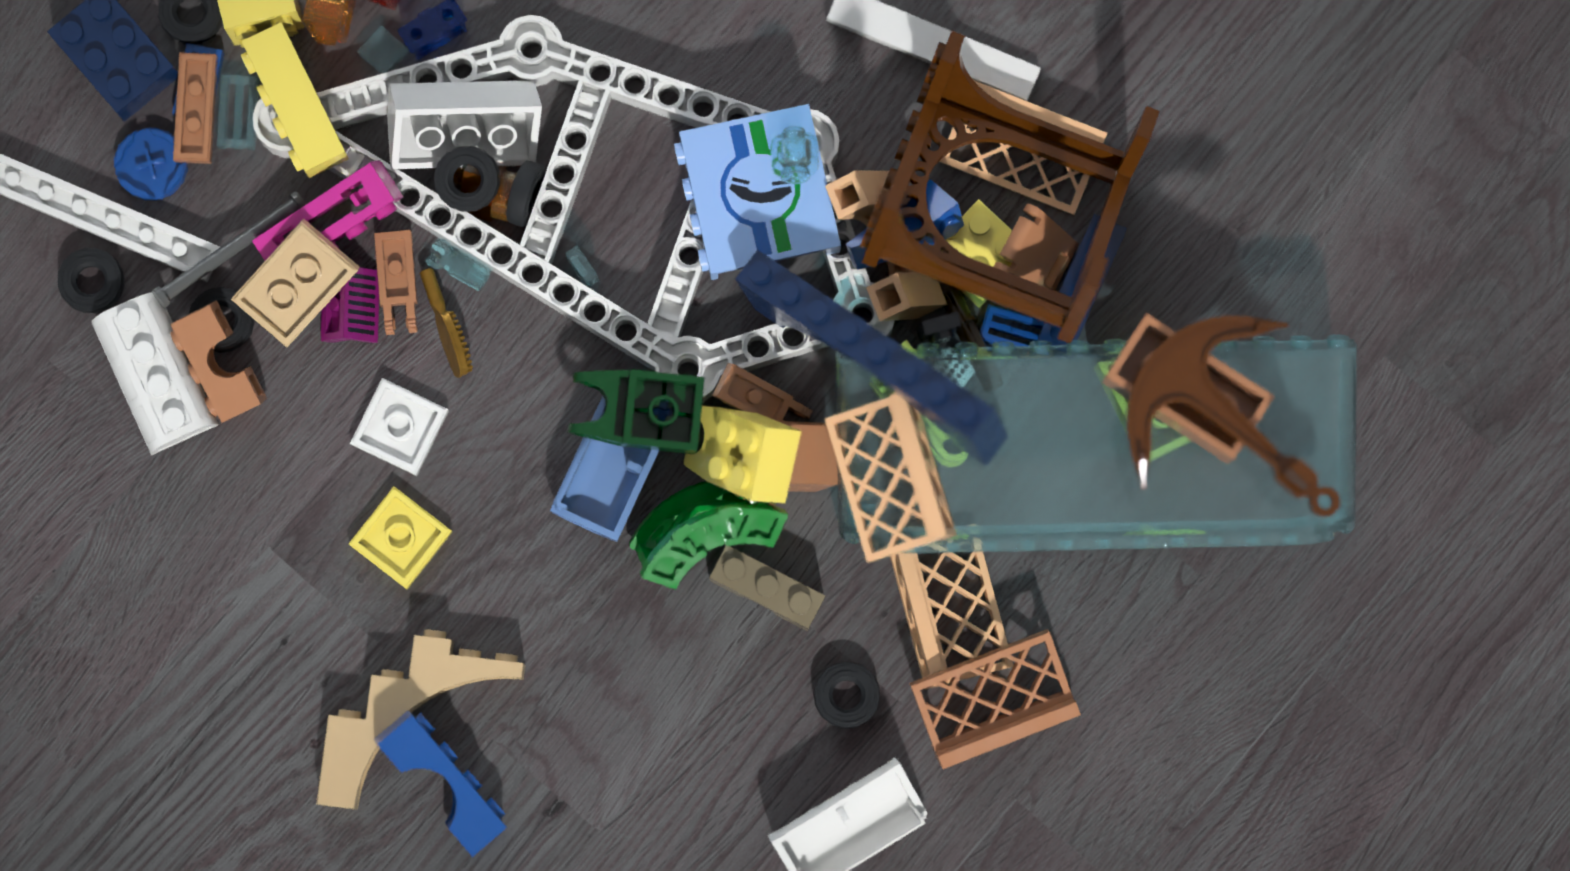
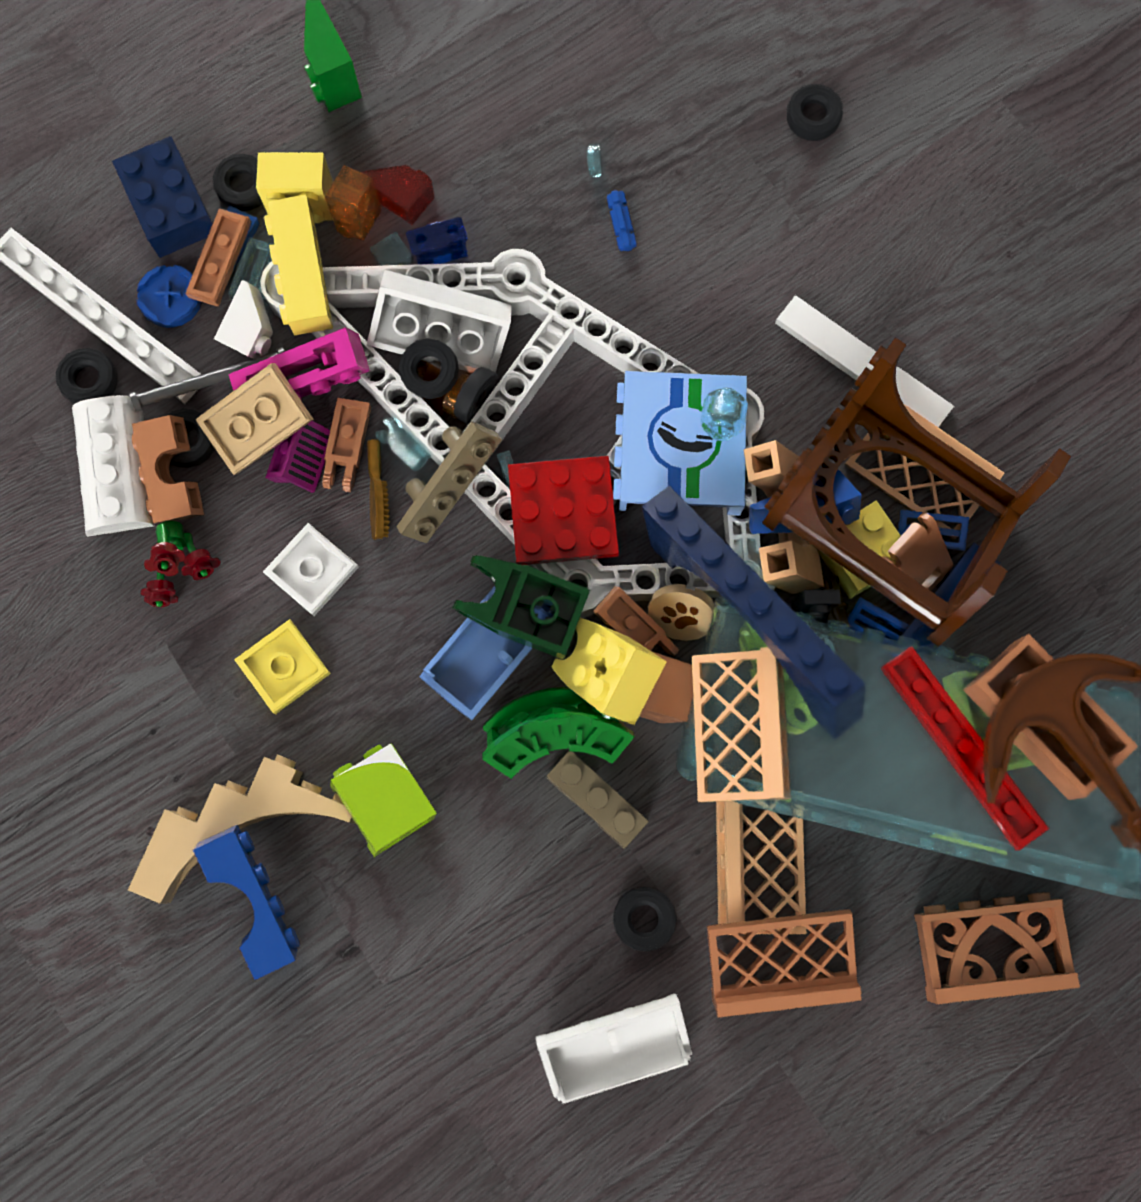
camera: 20 degrees right, 5 degrees down
none -> dark red plant [141,521,221,607]
none -> white slope [214,280,273,359]
none -> lime panel [330,743,437,857]
none -> dark tan plate [396,421,502,544]
none -> red plate [508,456,619,565]
none -> tan tile [648,584,717,641]
none -> red tile [880,646,1049,851]
none -> blue tile [898,510,969,551]
none -> nougat fence [914,892,1080,1004]

